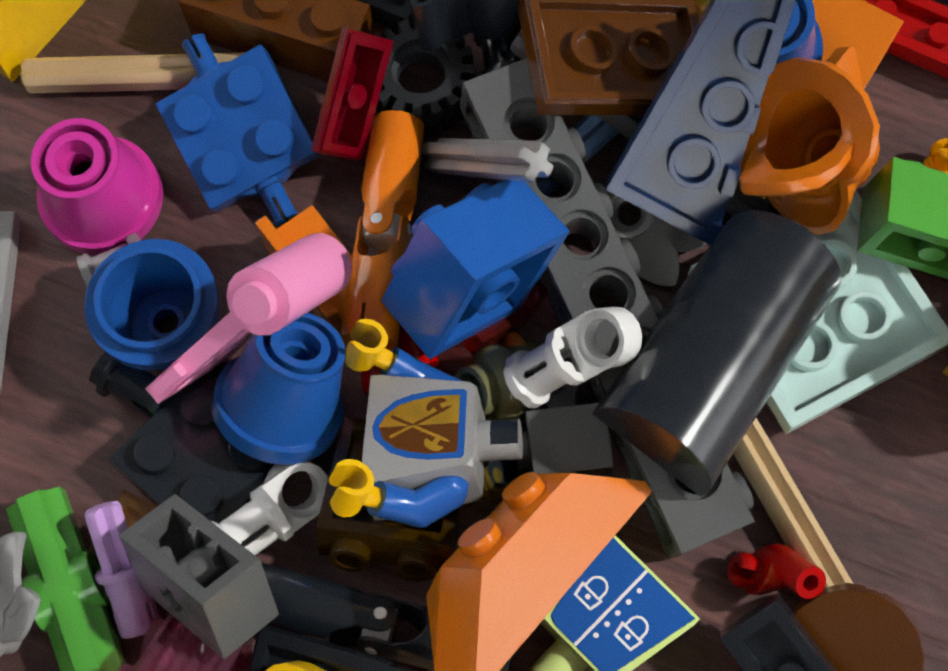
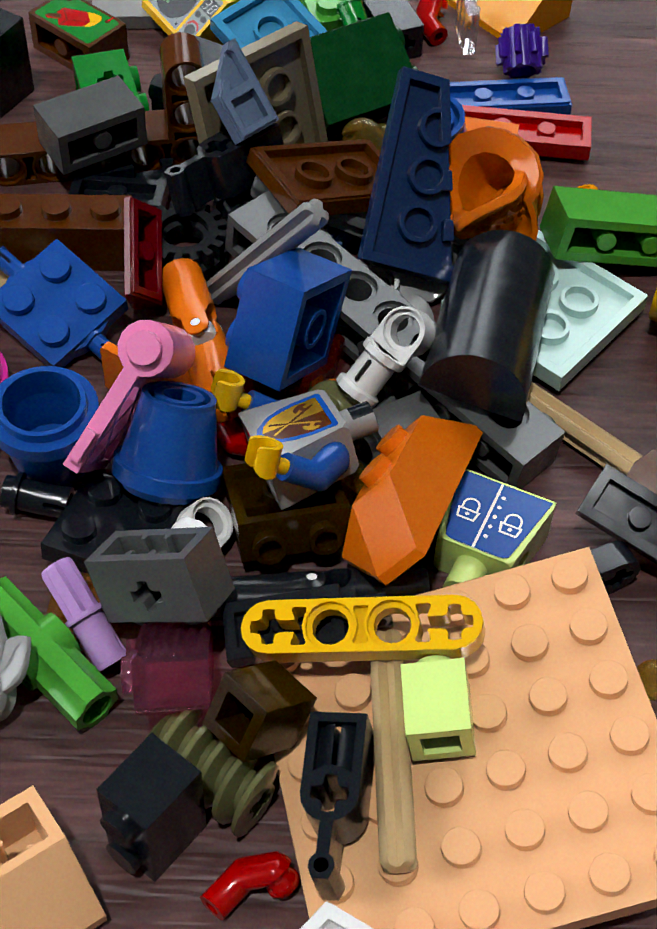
camera: 25 degrees left, 20 degrees down
red arm [727,544,826,599] -> none

